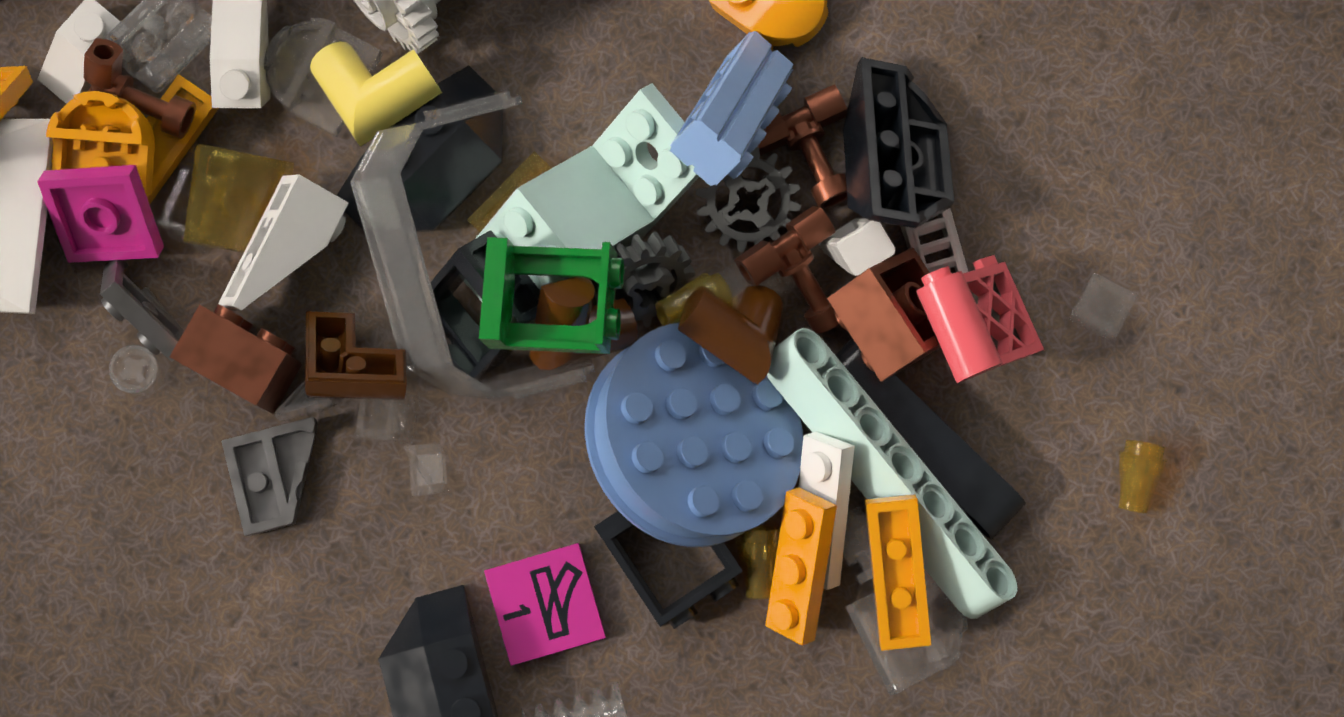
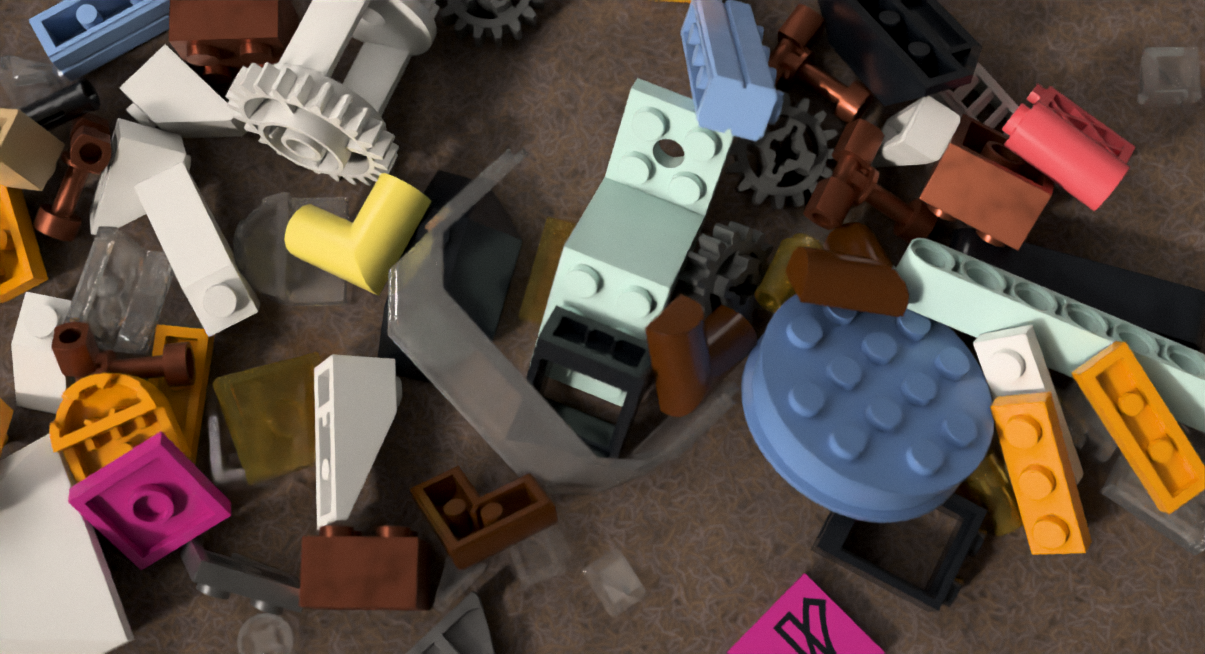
camera: 25 degrees left, 5 degrees down
green panel [479,237,625,354] -> none

